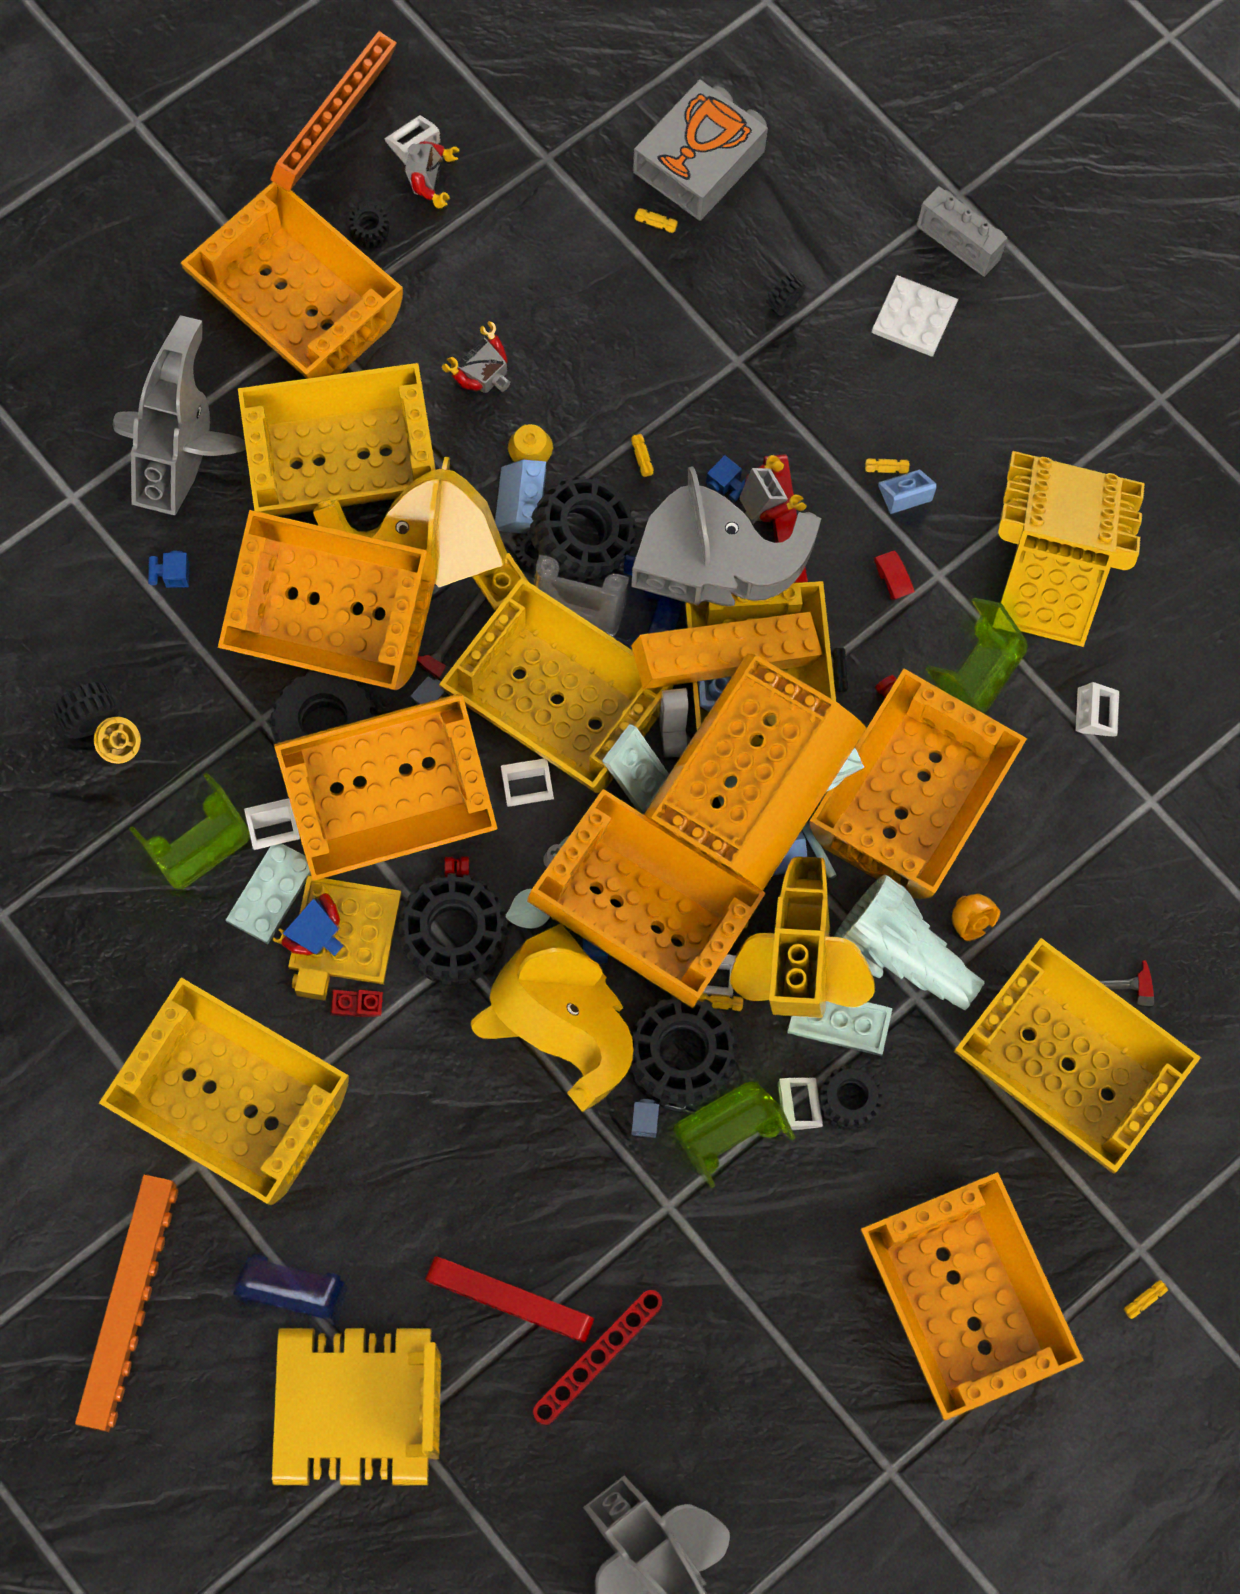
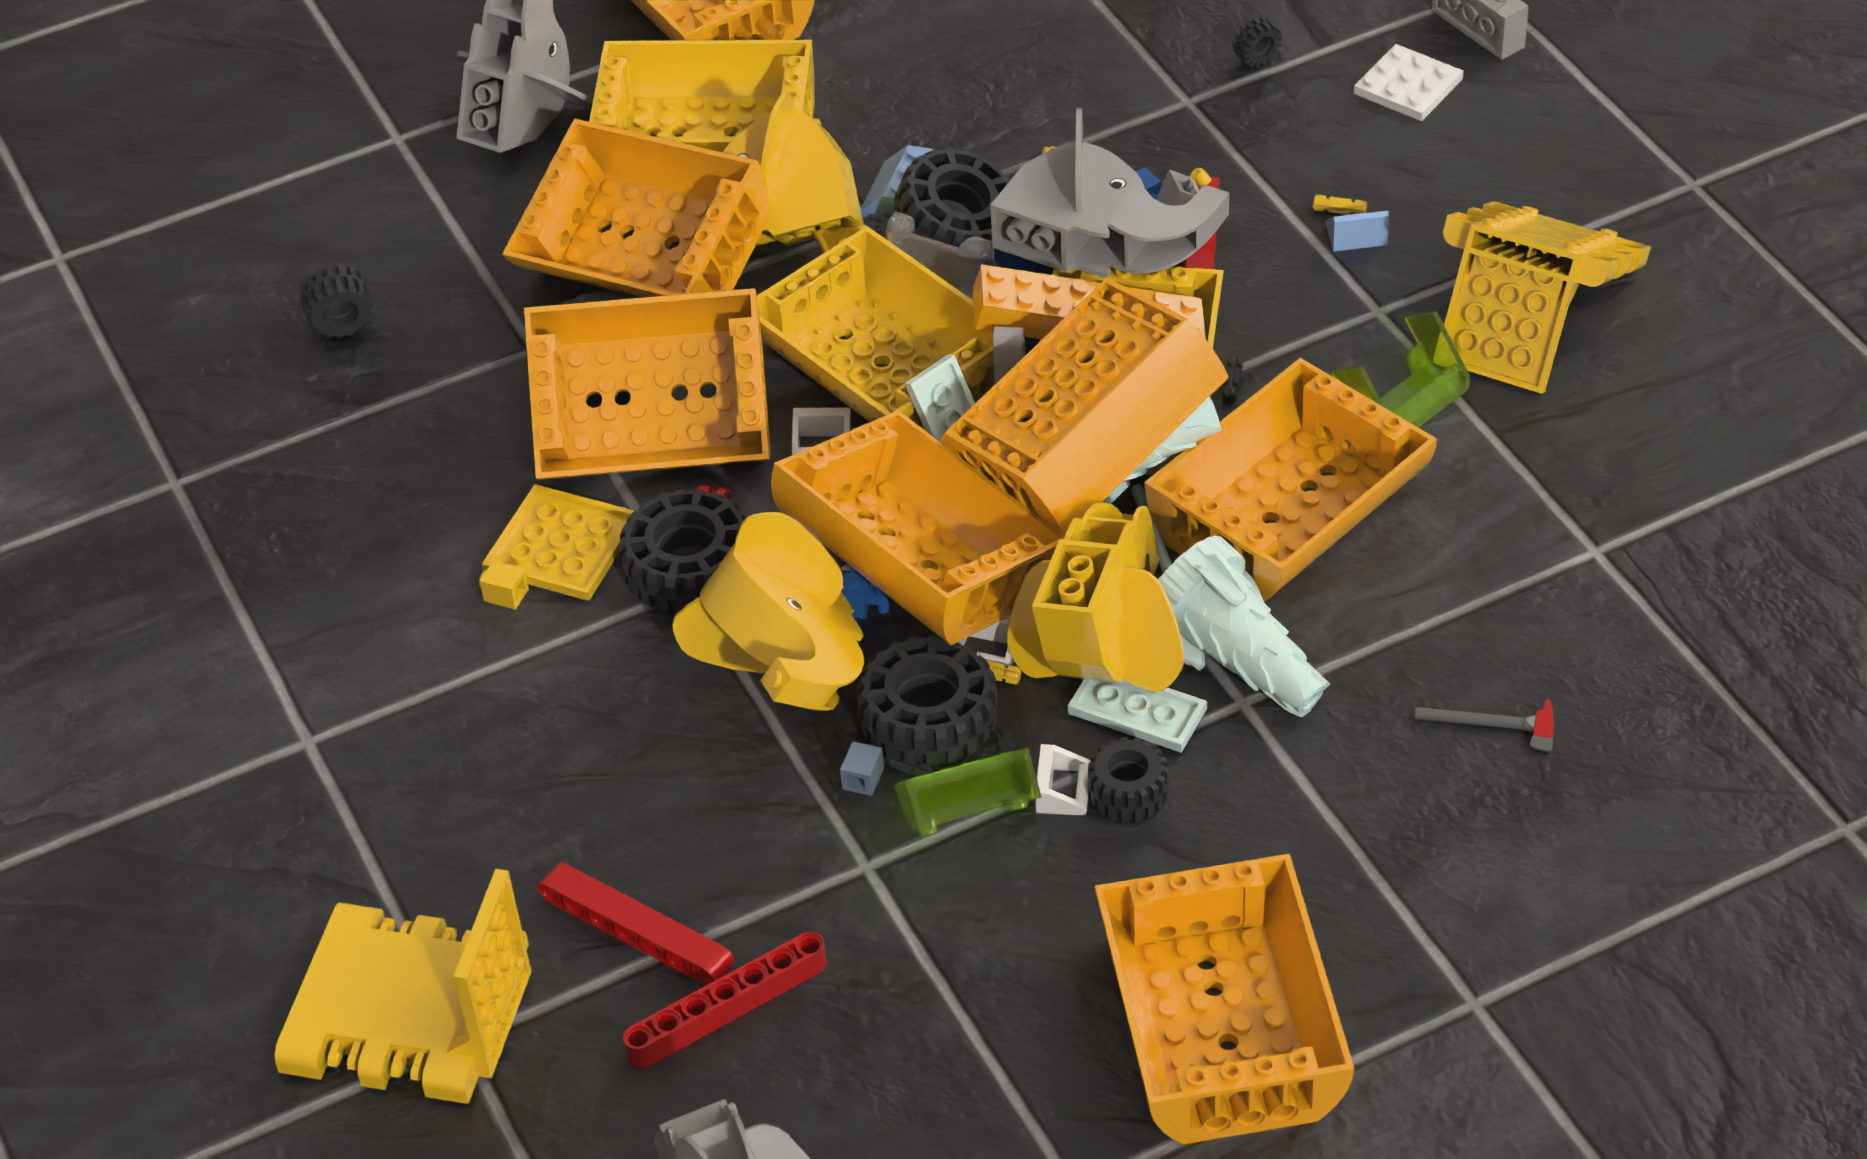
camera: 20 degrees right, 25 degrees down
orange brick [75,1175,178,1432] -> none
yellow cone [94,717,141,764] -> none
yellow slope [99,978,349,1205] -> none
clear neon green windscreen [129,772,250,889] -> none
blue brick [148,551,190,588] -> none
light aqua plate [226,844,311,944] -> none
clear blue windscreen [233,1254,348,1327] -> none
white tile [244,798,300,850] -> none
blue torso [273,884,344,956] -> none
red slope [330,990,383,1017] -> none
torso [442,322,510,393] -> none
yellow cone [508,424,553,462] -> none
red slope [874,550,915,600] -> none
light orange cylinder [951,894,1000,941] -> none
yellow slope [954,938,1201,1174] -> none
white tile [1076,682,1119,736] -> none
yellow axle [1124,1280,1168,1319] -> none

